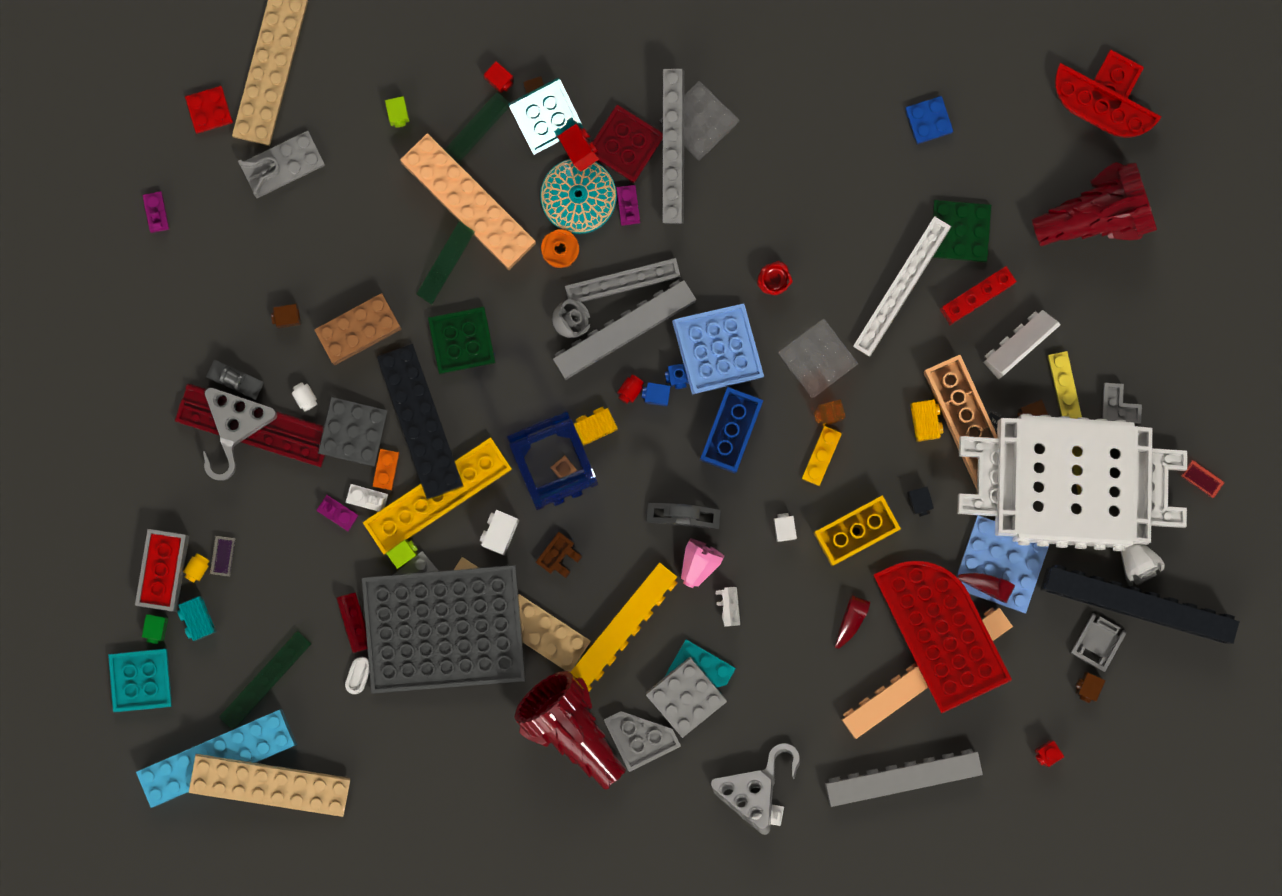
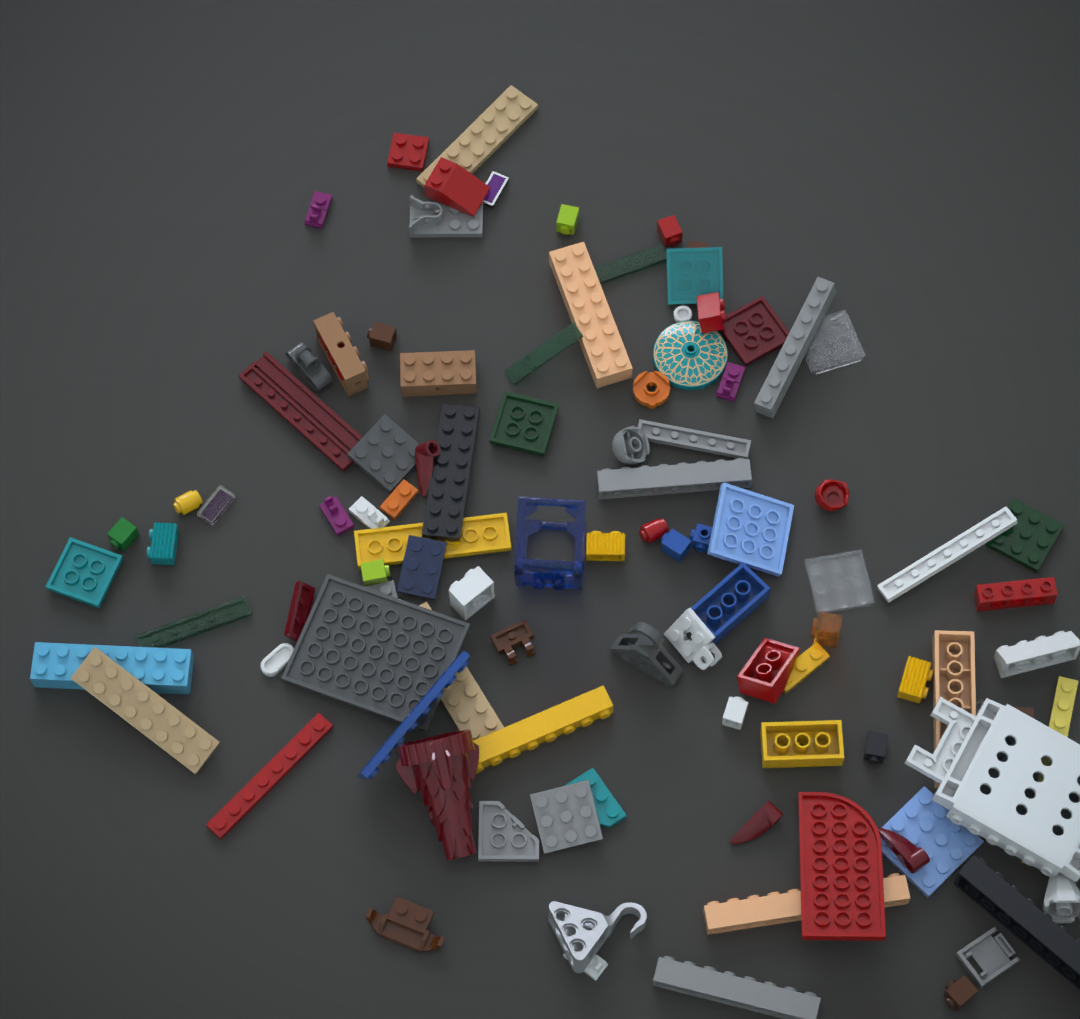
camera: 30 degrees right, 20 degrees down
red brick [135,529,189,612] -> none
light grey piece [203,388,277,481] -> none
white brick [291,382,318,412] -> none
bright pink cone [681,538,725,588] -> none
white plate [716,587,740,627] -> none
blue plate [905,96,954,144] -> none
none -> red plate [206,713,333,840]
none -> medium nougat brick [313,312,370,397]
none -> blue plate [357,651,470,781]
none -> reddish brown plate [365,896,445,953]
none -> dark blue plate [397,535,447,600]
none -> dark red piece [415,440,440,497]
none -> red slope [424,157,490,217]
none -> tile [483,171,509,209]
none -> white plate [664,608,722,670]
none -> white tile [673,306,692,323]
none -> red slope [737,638,800,704]

